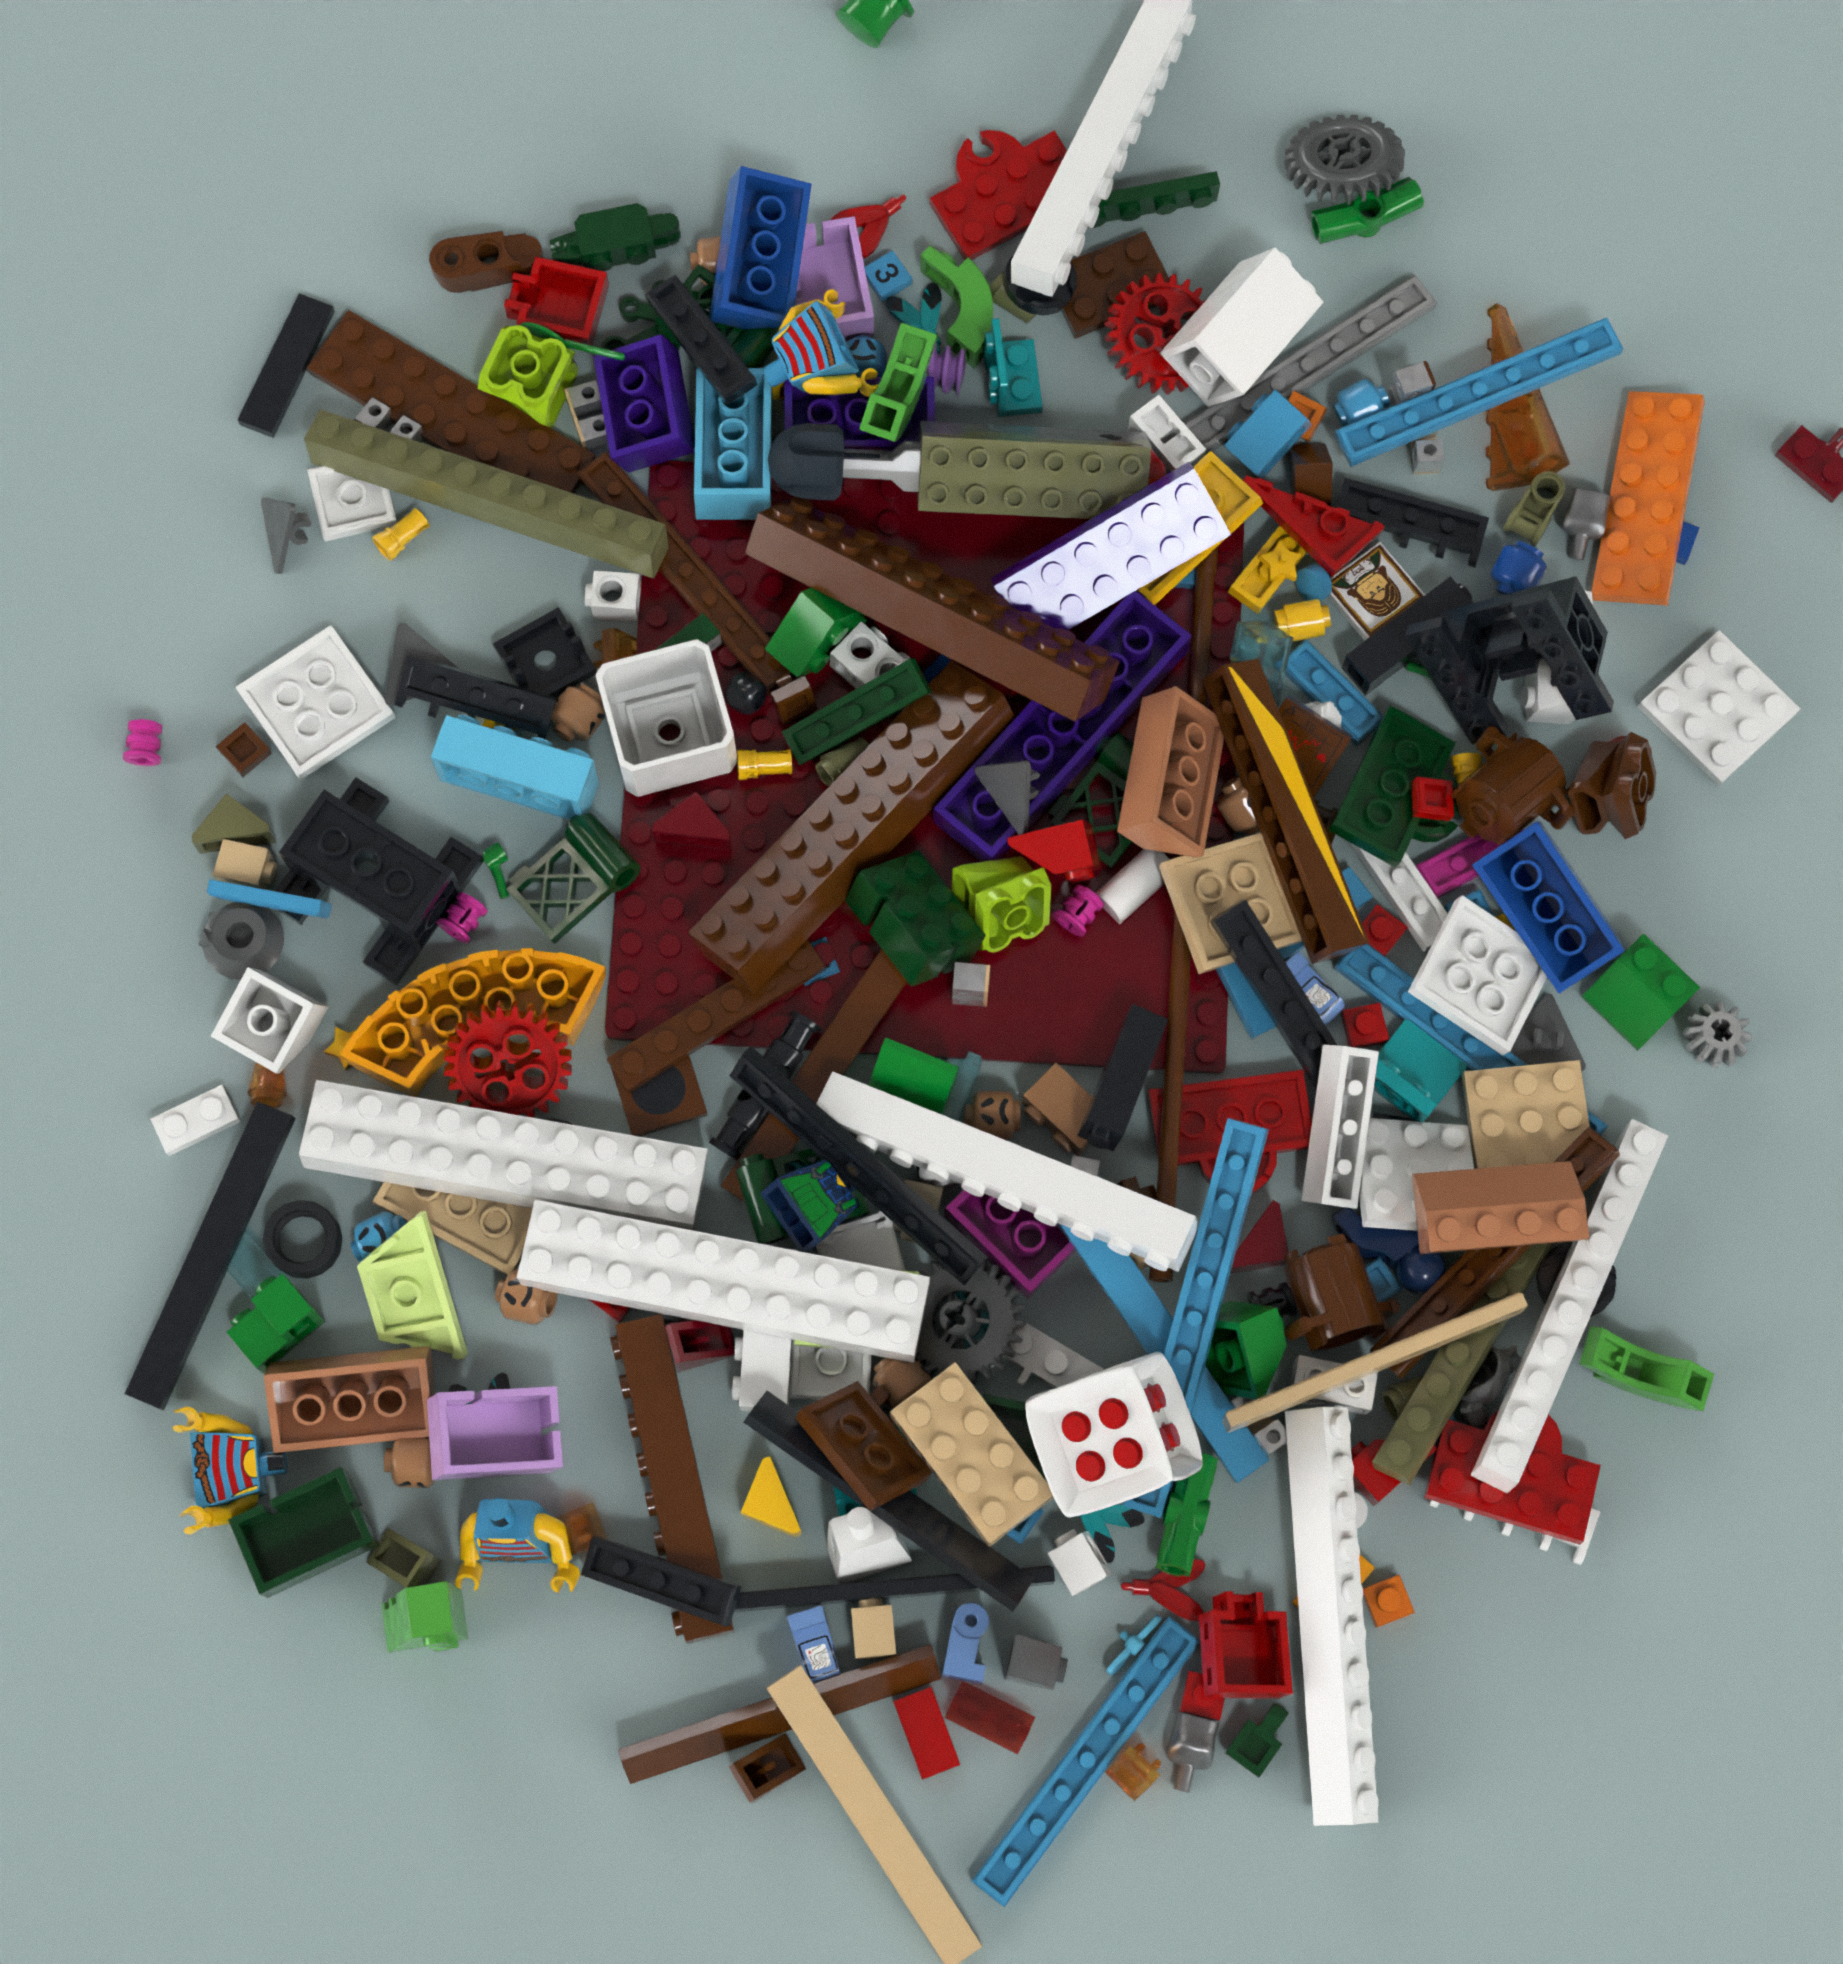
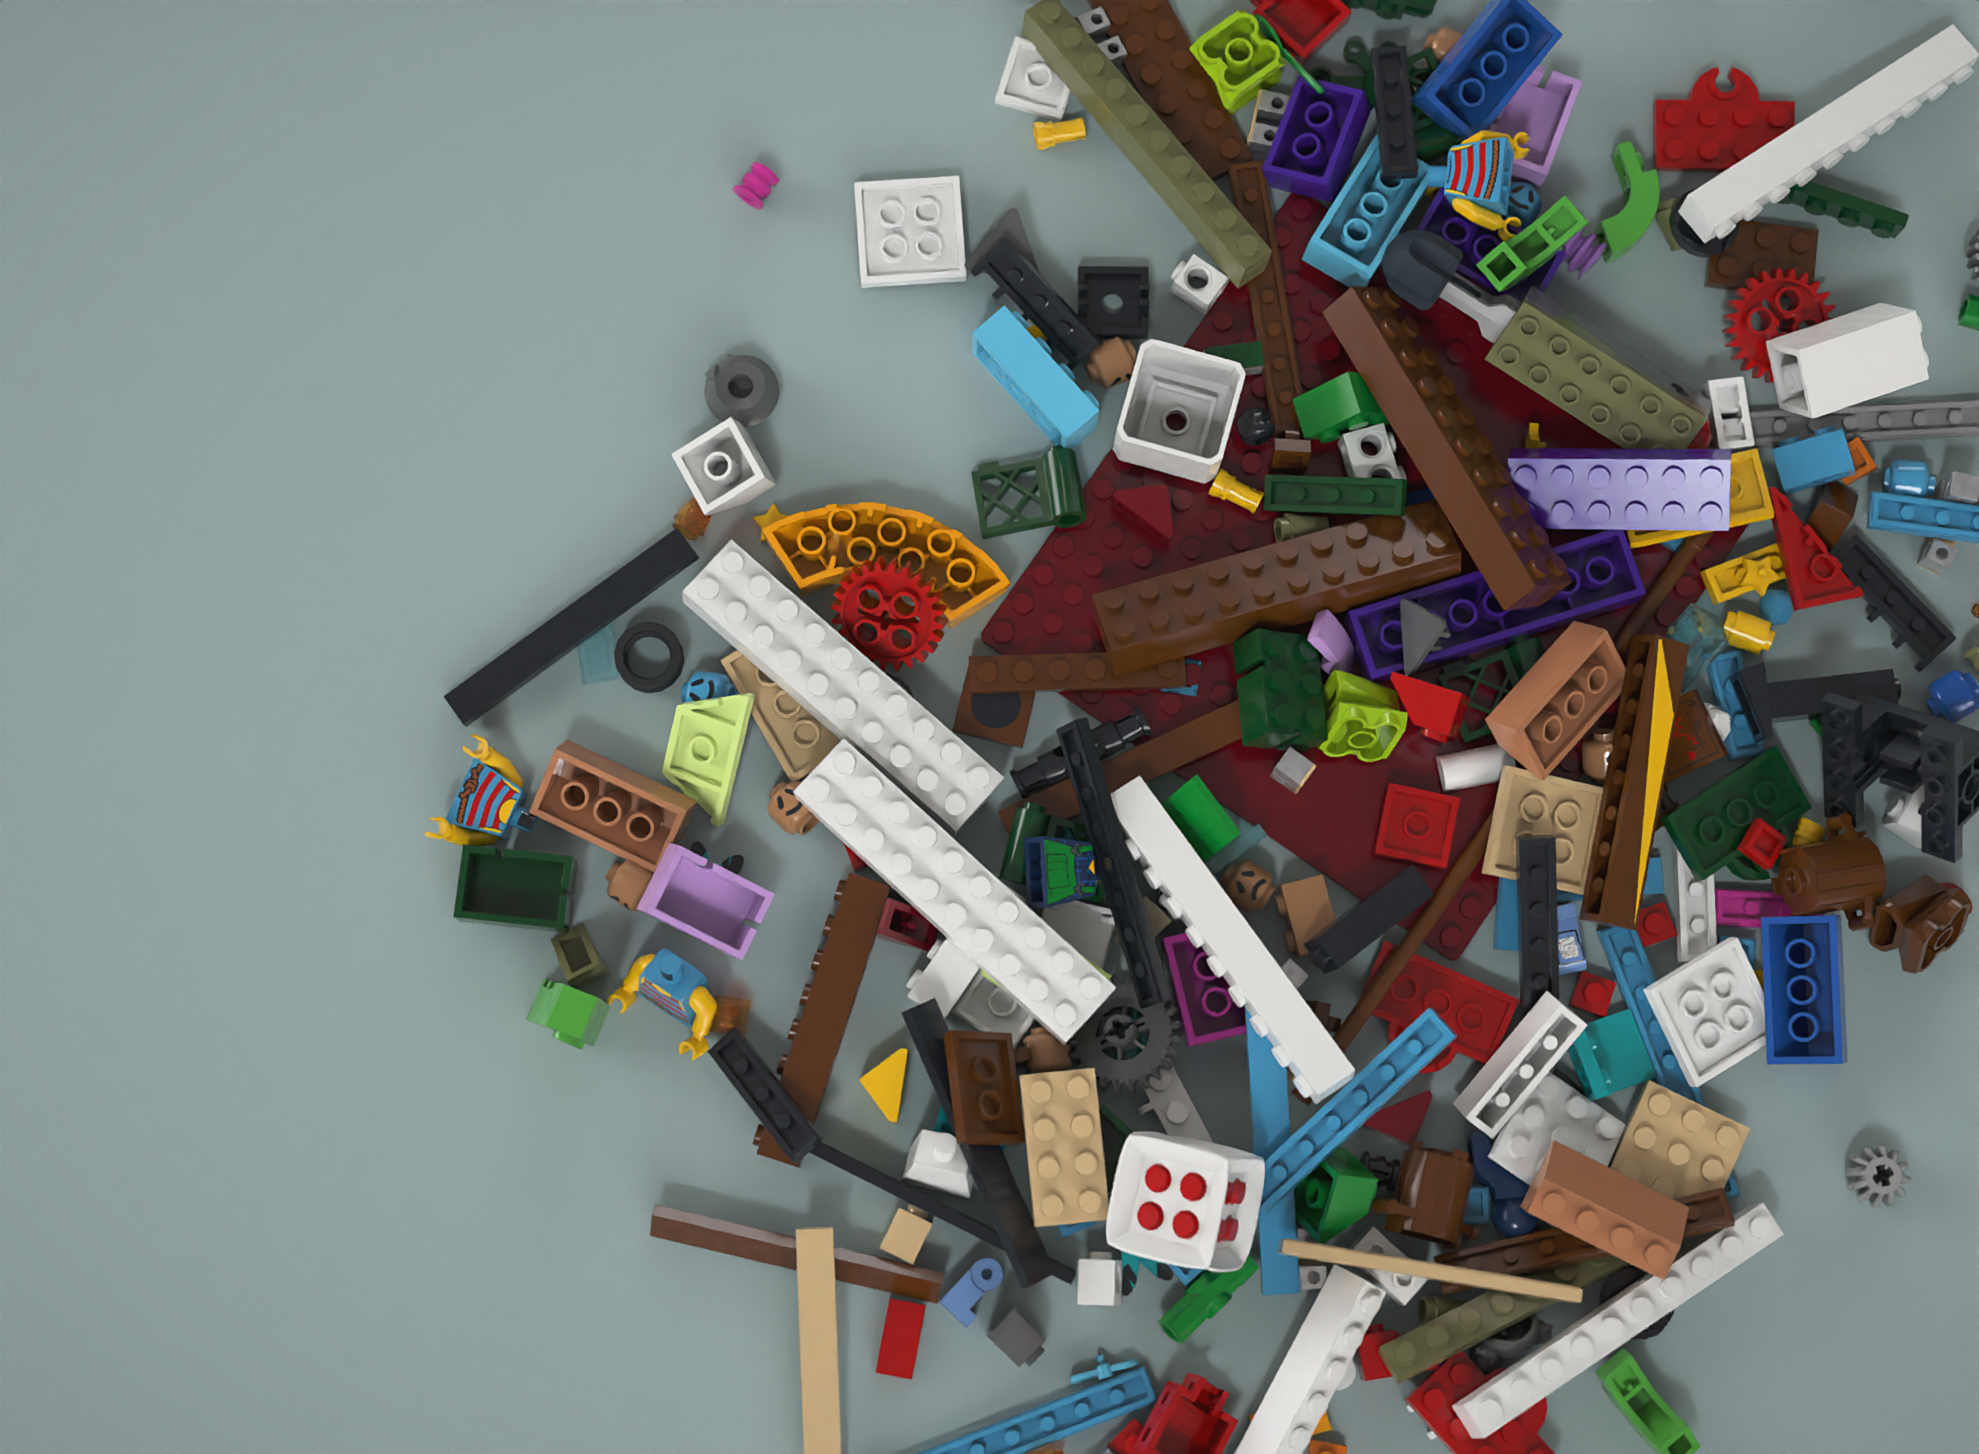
camera: 30 degrees right, 5 degrees up
white plate [151,1085,241,1156] -> none
olive slope [192,794,276,854] -> none
dark azure tile [207,879,332,919] -> none
tan brick [213,839,277,890] -> none
reddish brown plate [215,722,272,778] -> none
green brick [226,1274,325,1373] -> none
dark grey piece [261,498,311,574] -> none
black piece [275,777,484,986] -> none
dark pink bush [436,892,488,944] -> none
green hand [483,842,509,899] -> none
clear orange tile [593,627,637,669] -> none
reddish brown slope [728,1734,806,1803] -> none
medium blue leg [787,1605,841,1683] -> none
red piece [831,194,906,259] -> none
dark azure tile [865,250,913,302] -> none
teal piece [886,283,942,354] -> none
clear red hinge [944,1681,1035,1755] -> none
teal bracket [983,318,1043,417] -> none
dark pink bush [1053,885,1104,937] -> none
red piece [1121,1559,1206,1621] -> none
tile [1328,542,1425,641] -> none
dark grey piece [1510,994,1586,1071] -> none
green slope [1581,933,1701,1051] -> none
none -> lavender slope [1307,609,1356,676]
none -> red plate [1373,782,1460,870]
none -> yellow piece [1525,423,1546,448]
none -> black slope [1729,662,1773,743]

